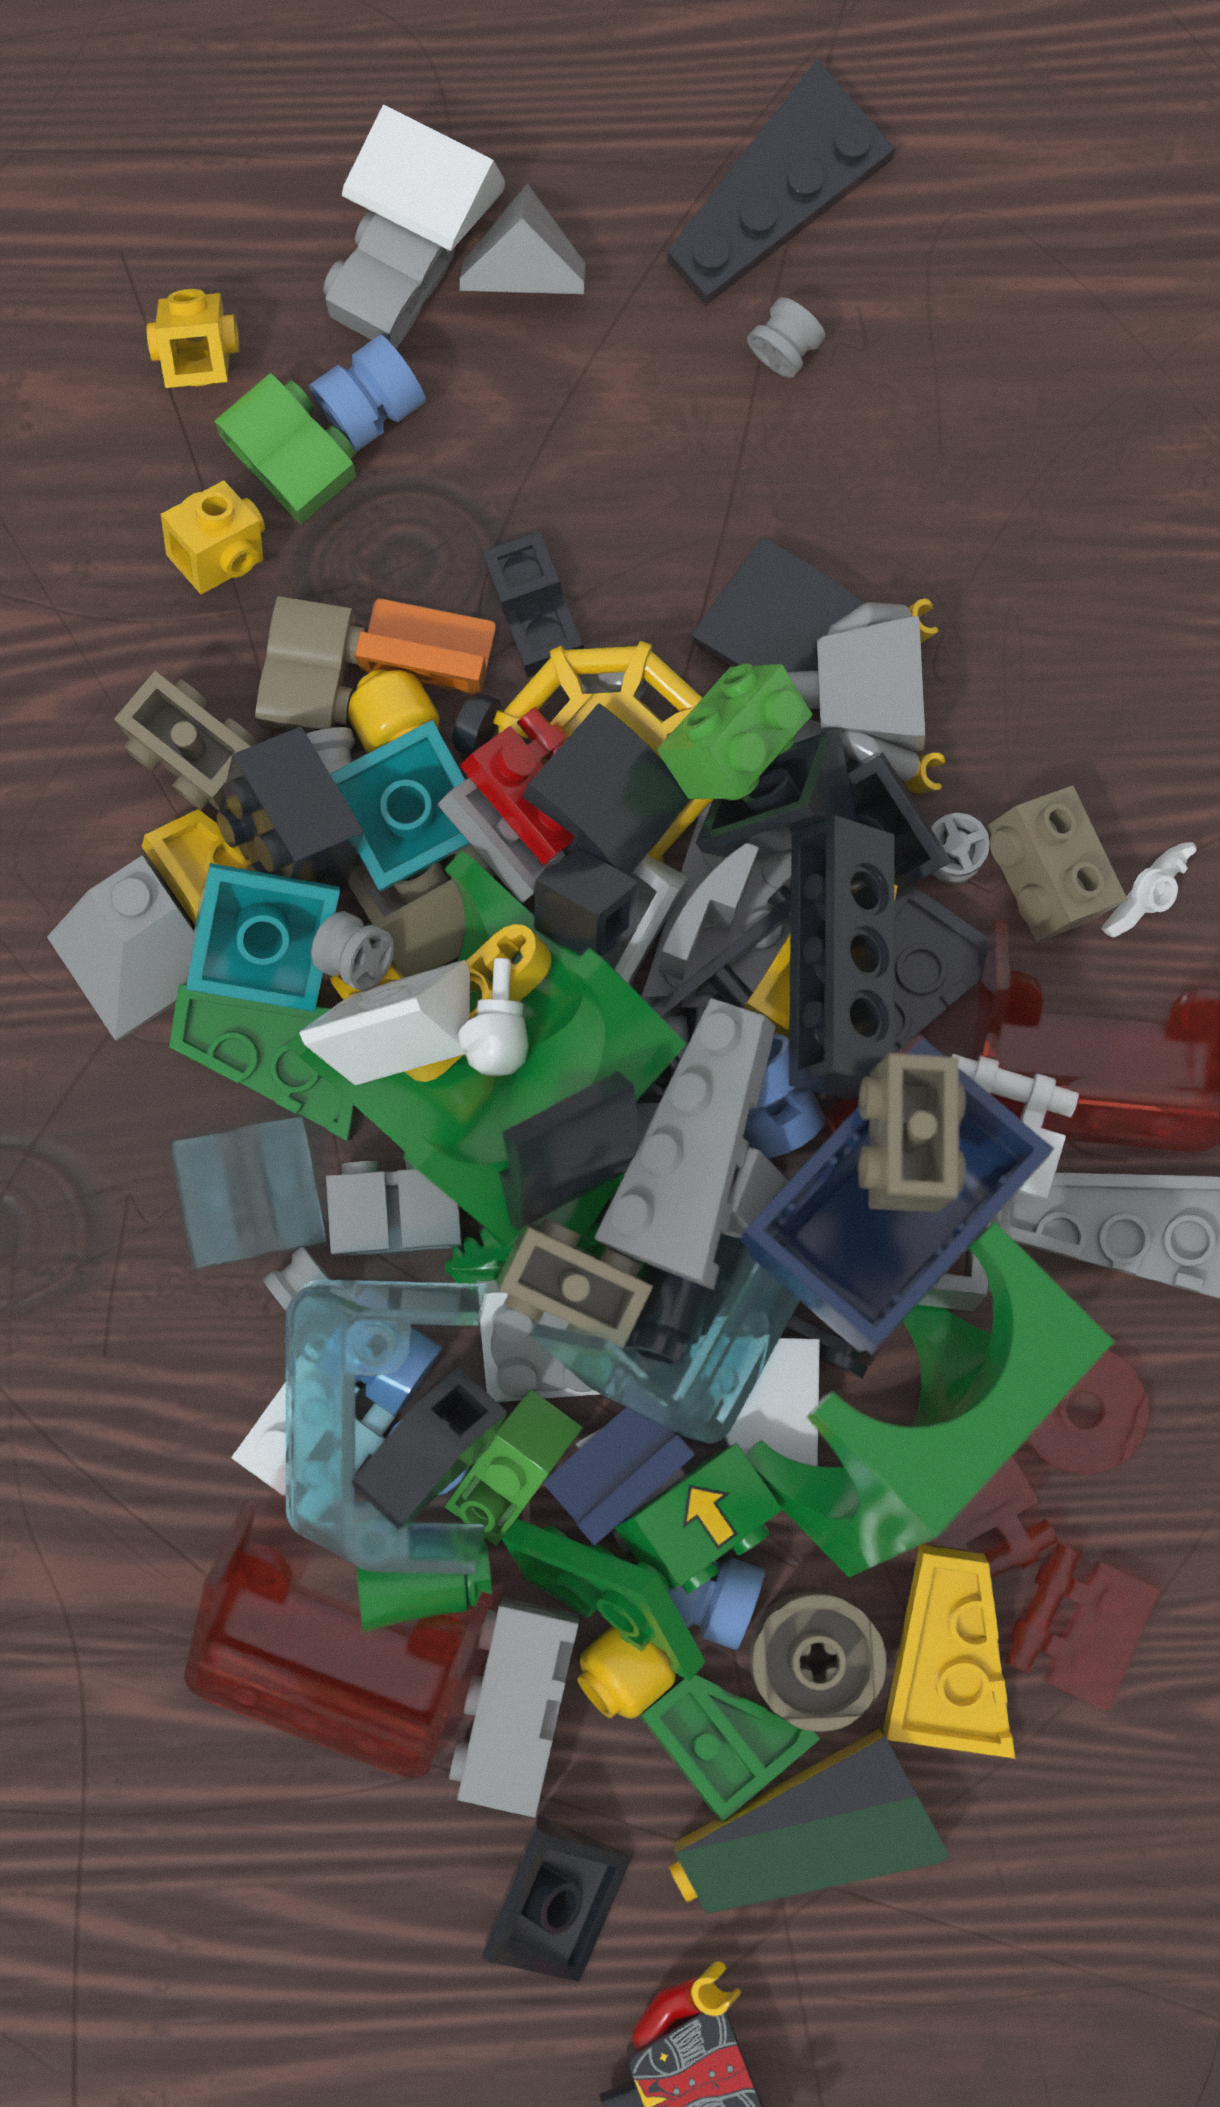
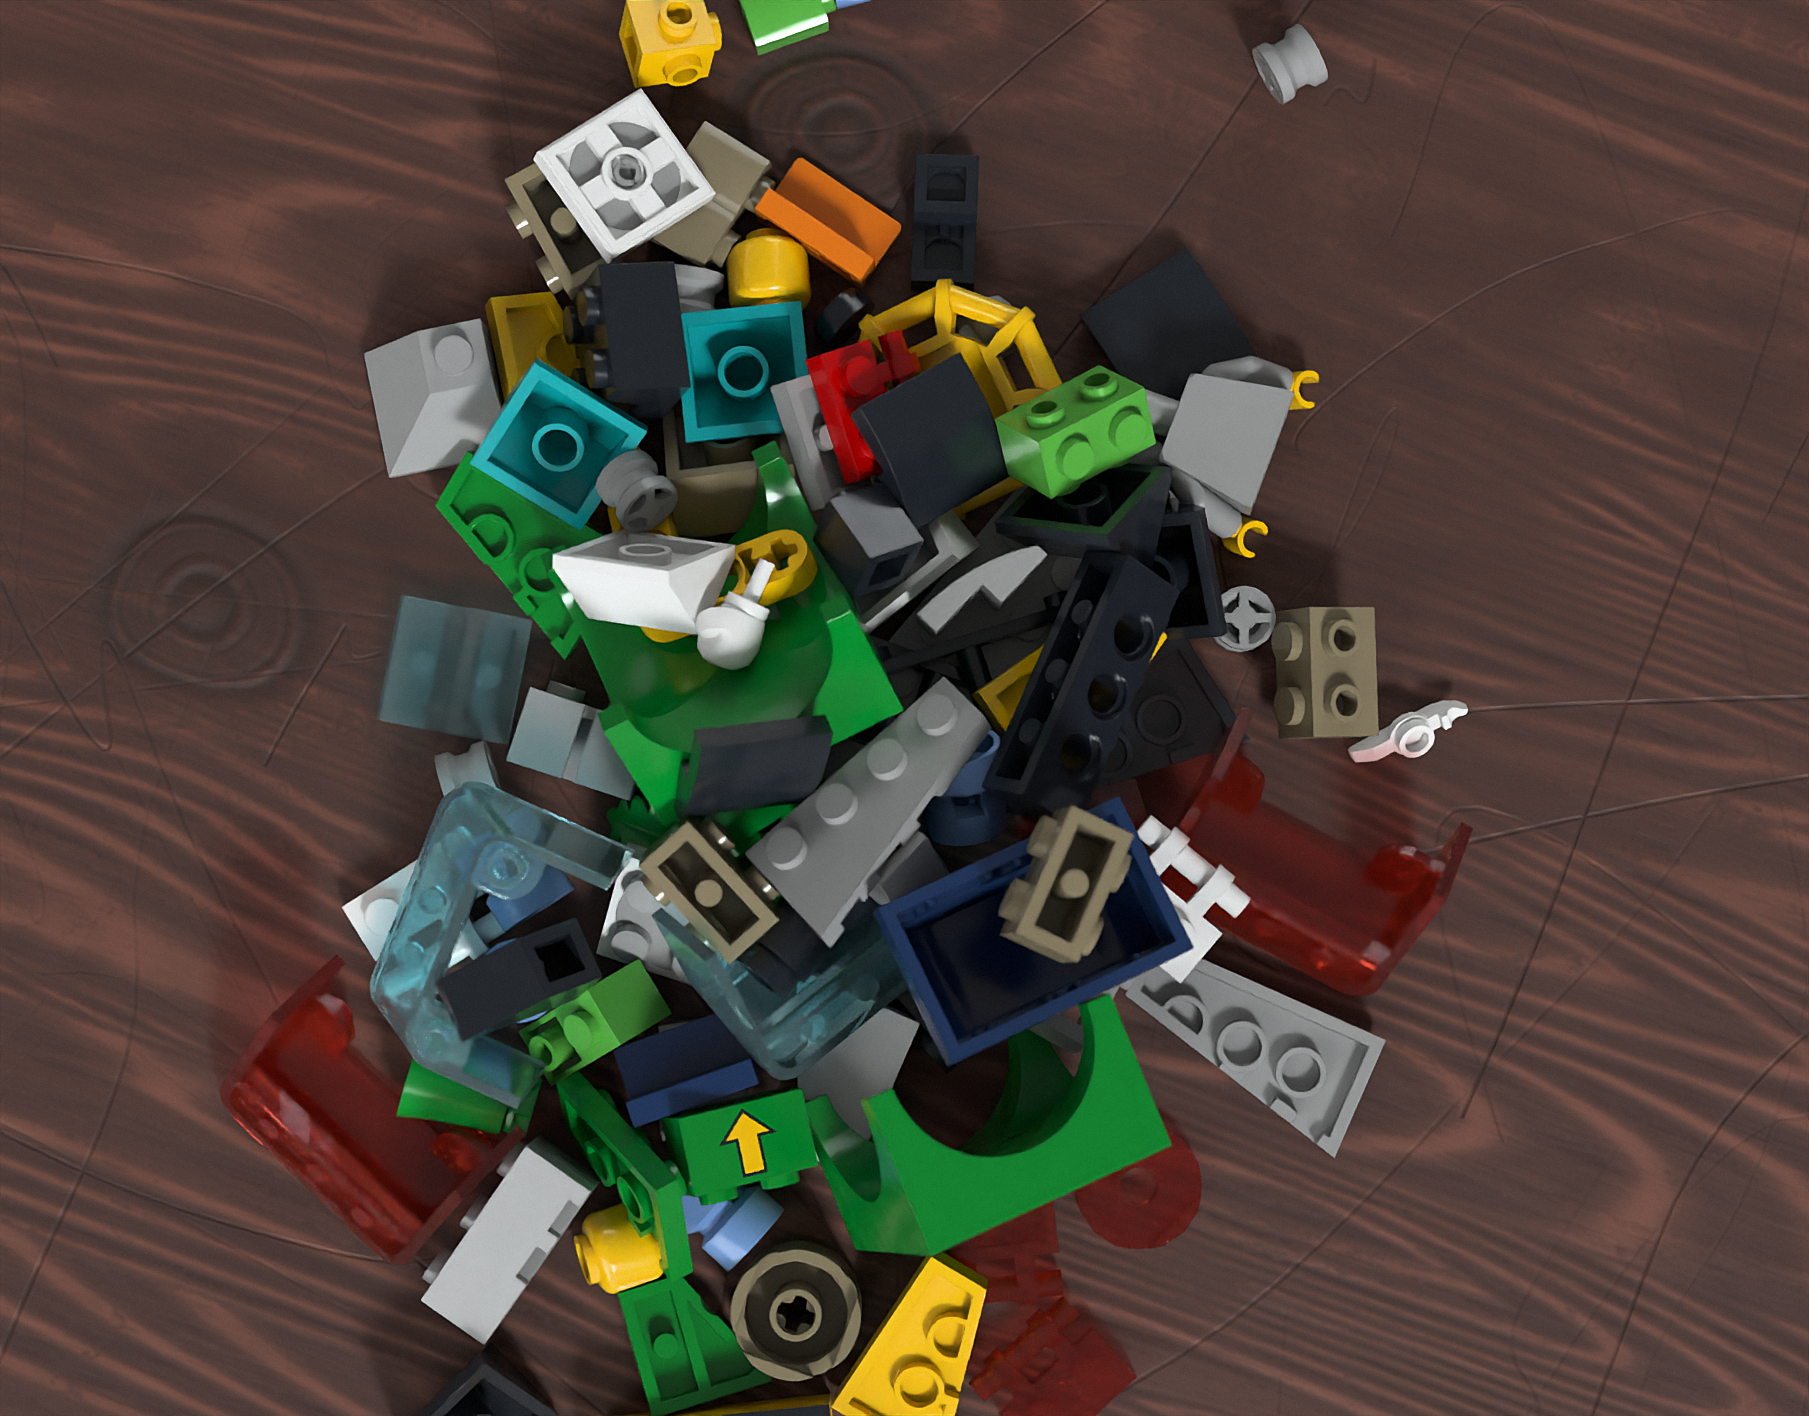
camera: 20 degrees right, 5 degrees up
none -> white piece [533,88,716,264]

